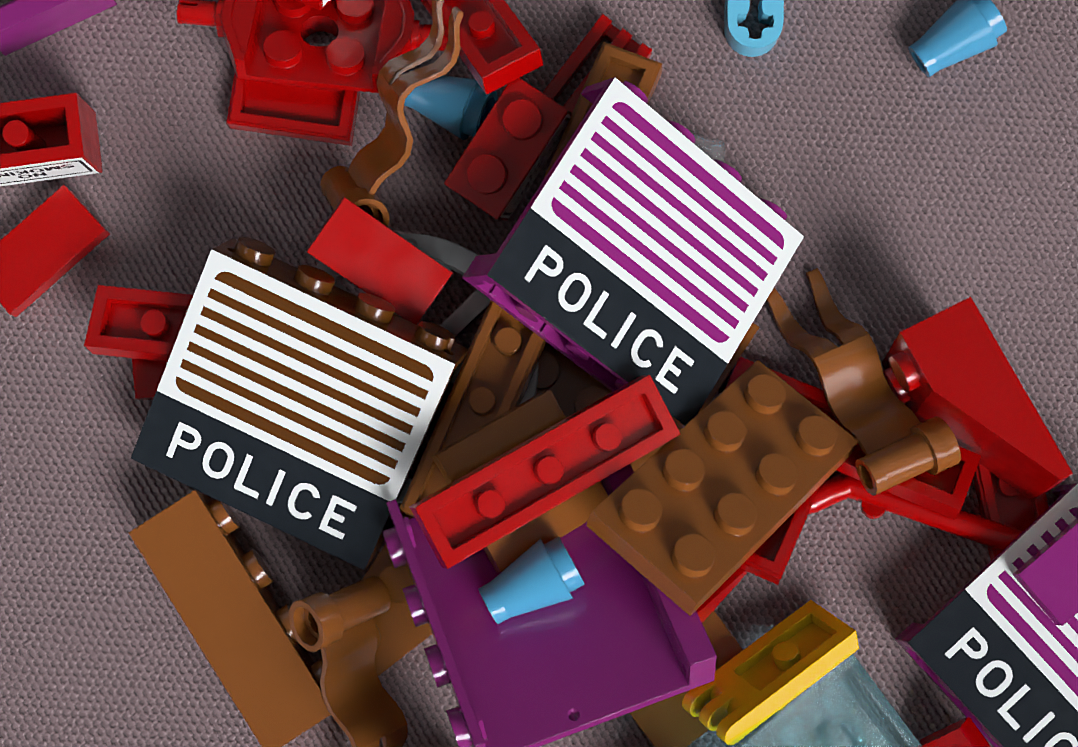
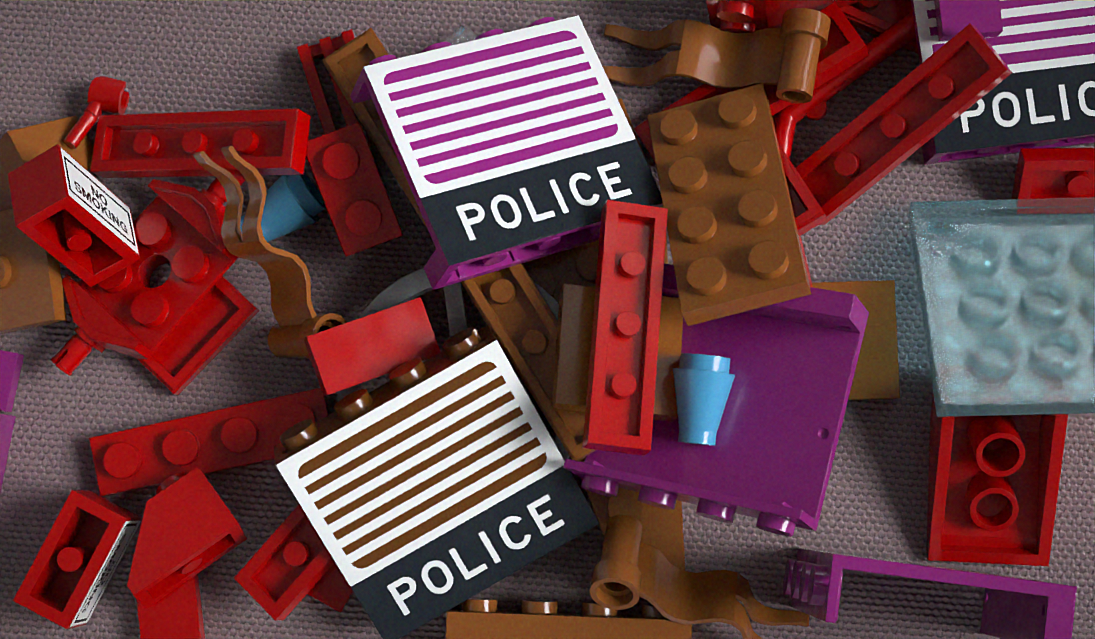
camera: 50 degrees left, 0 degrees up
yellow hinge [682,600,859,745] -> none
none -> red plate [89,388,330,496]
none -> red slope [127,467,247,609]
none -> red plate [796,23,1013,225]

